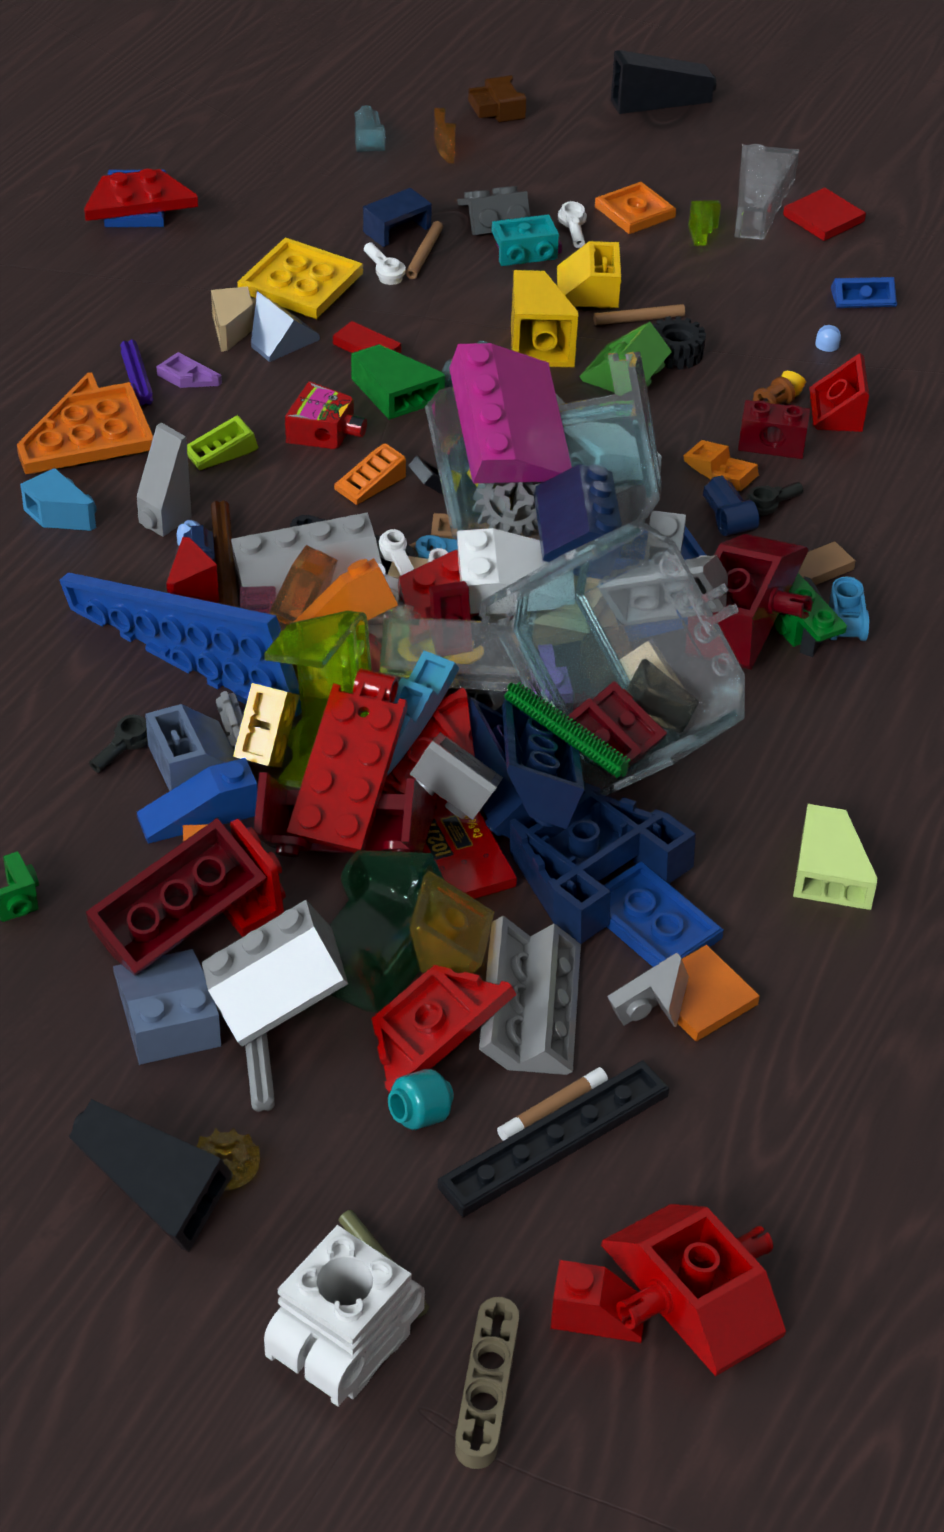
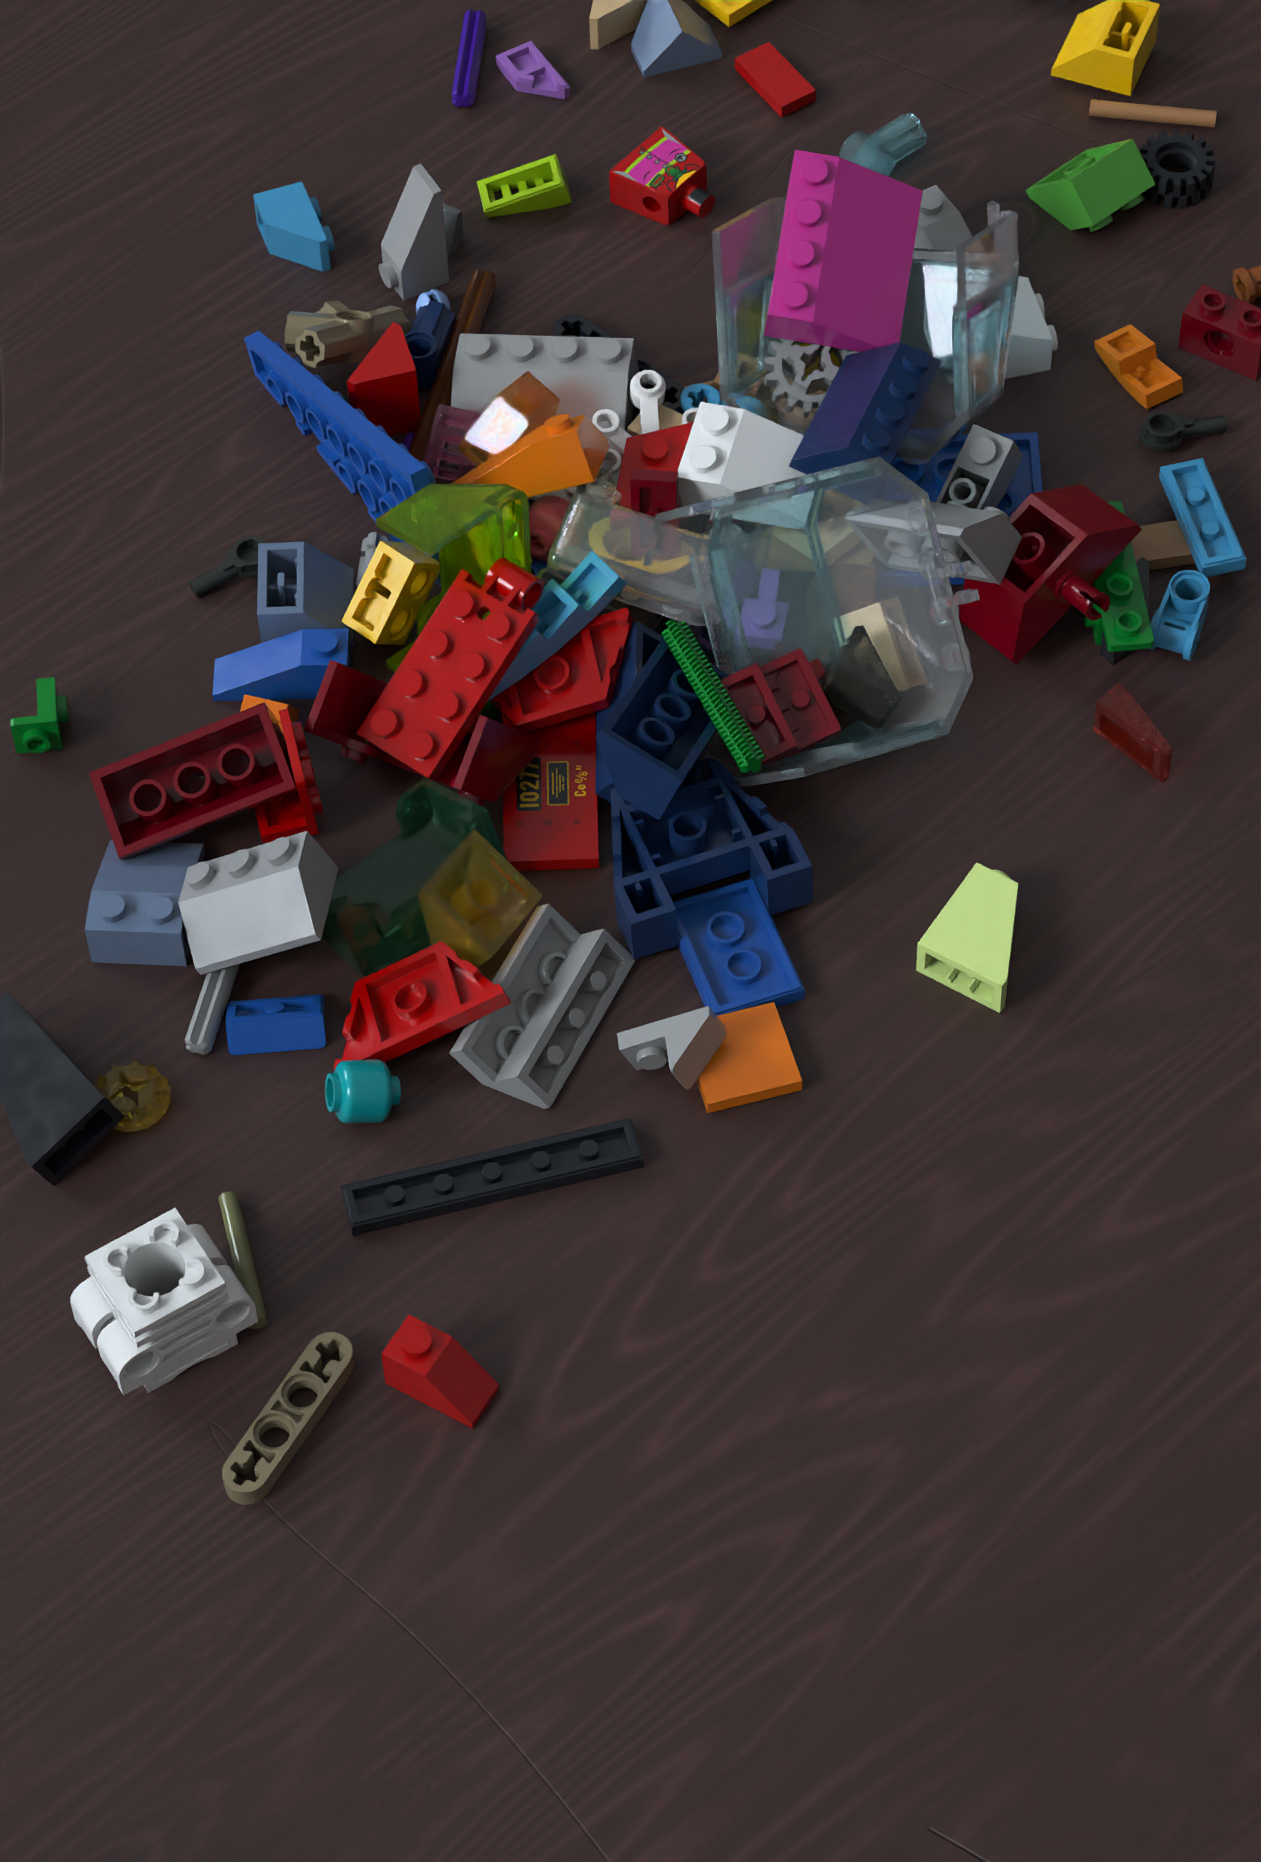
camera: 25 degrees right, 10 degrees up
orange wing [17,372,153,475] -> none
orange slope [334,443,406,505] -> none
green slope [351,344,445,420] -> none
light grey slope [410,732,503,820] -> none
medium nougat bar [497,1067,608,1141] -> none
yellow slope [511,270,578,367] -> none
red slope [601,1204,786,1377] -> none
dark blue piece [703,476,759,536] -> none
none -> blue slope [226,994,326,1055]
none -> dark tan piece [285,301,410,368]
none -> clear red slope [1093,683,1173,783]
none -> dark azure tile [1159,458,1246,577]

